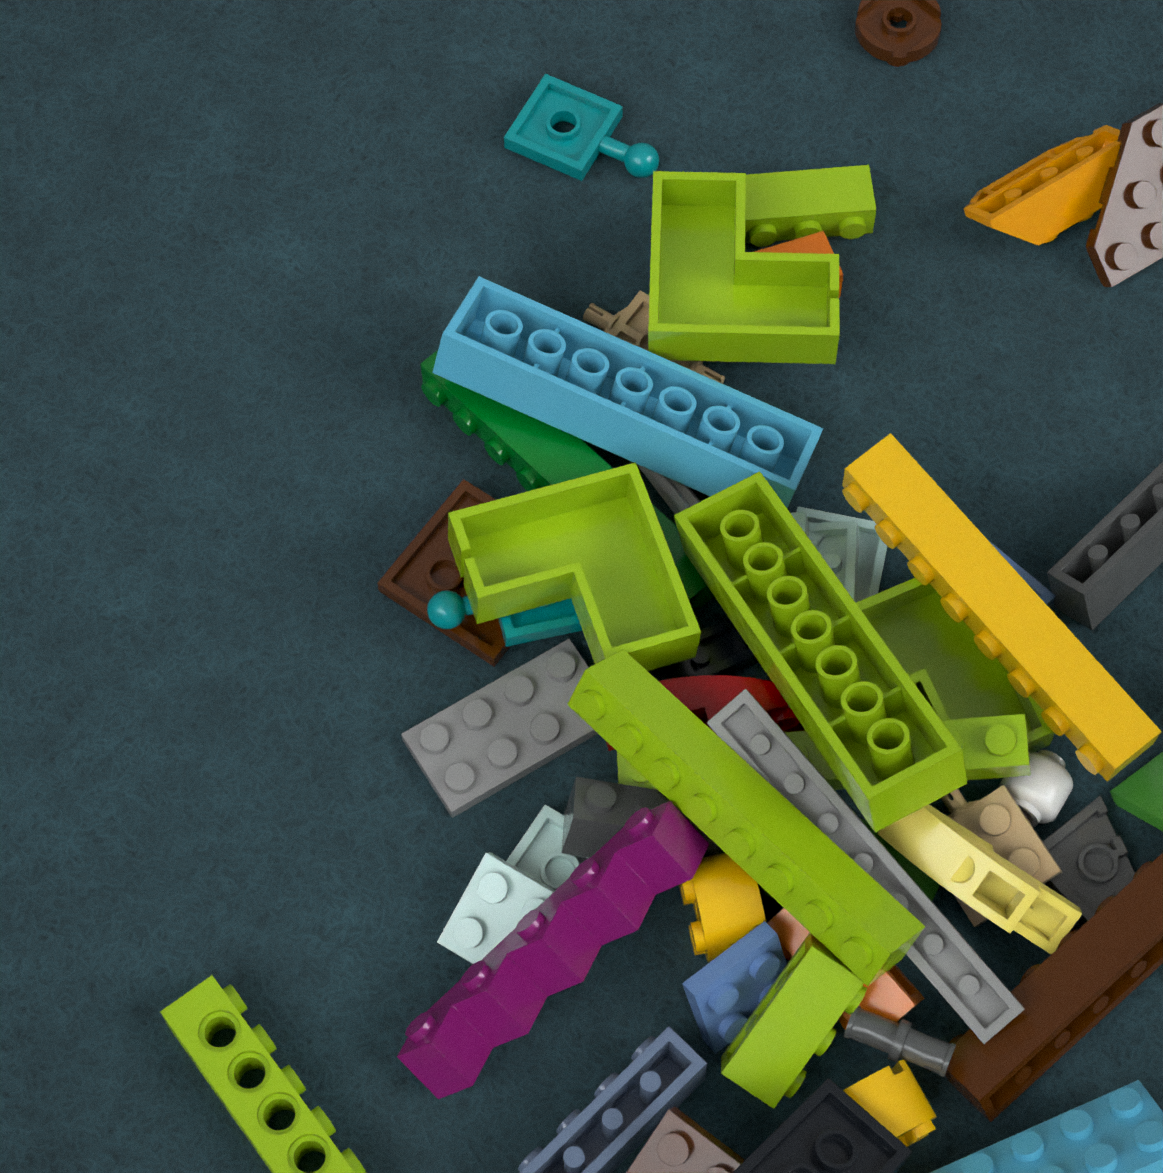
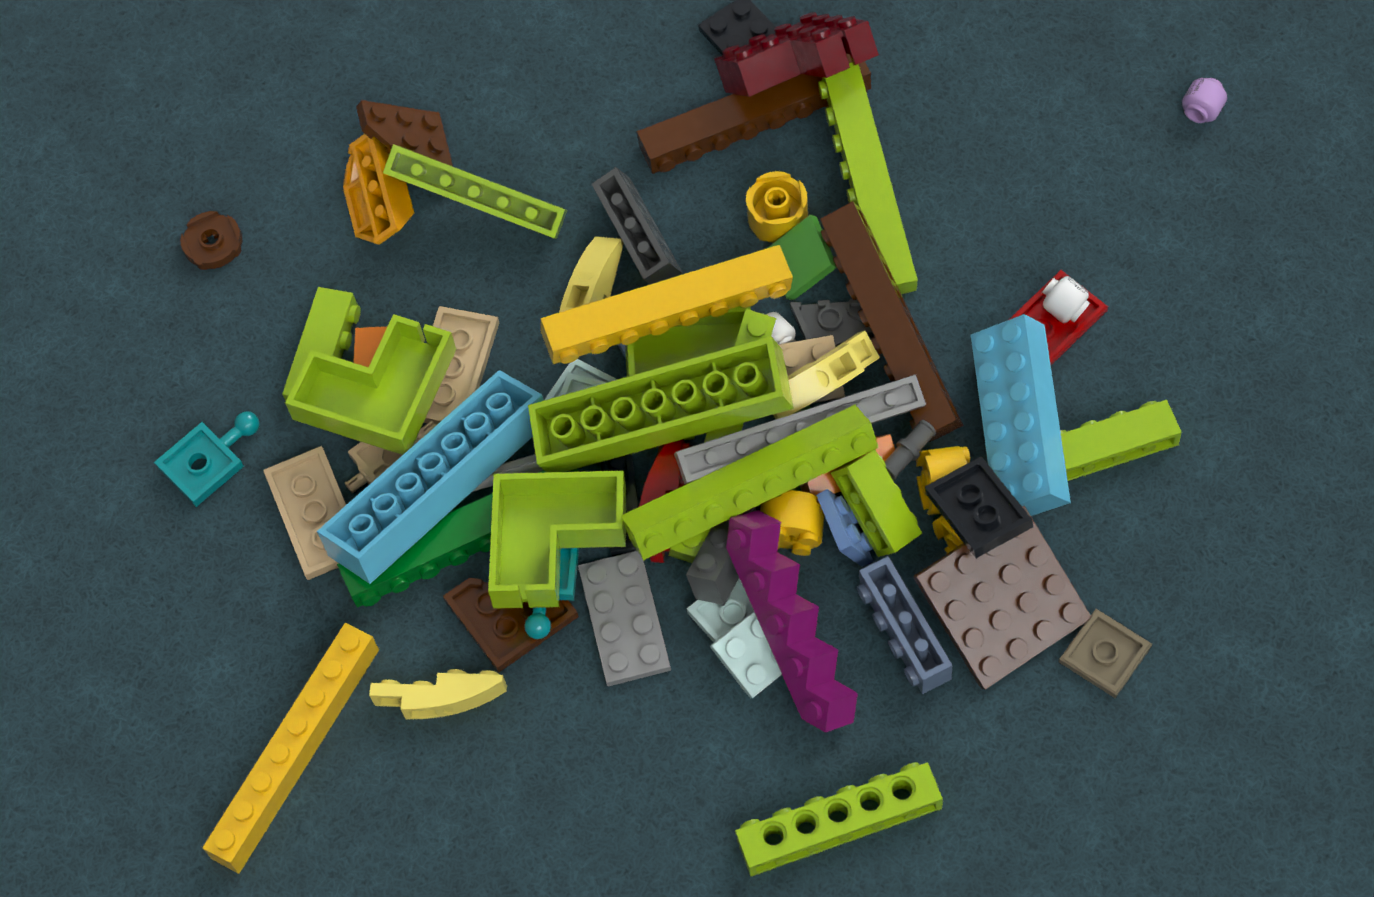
camera: 65 degrees left, 0 degrees up
none -> yellow brick [202,623,379,874]
none -> tan plate [263,446,346,580]
none -> light yellow slope [369,669,507,719]
none -> lime brick [383,144,567,238]
none -> tan plate [423,306,499,425]
none -> light yellow slope [559,236,624,312]

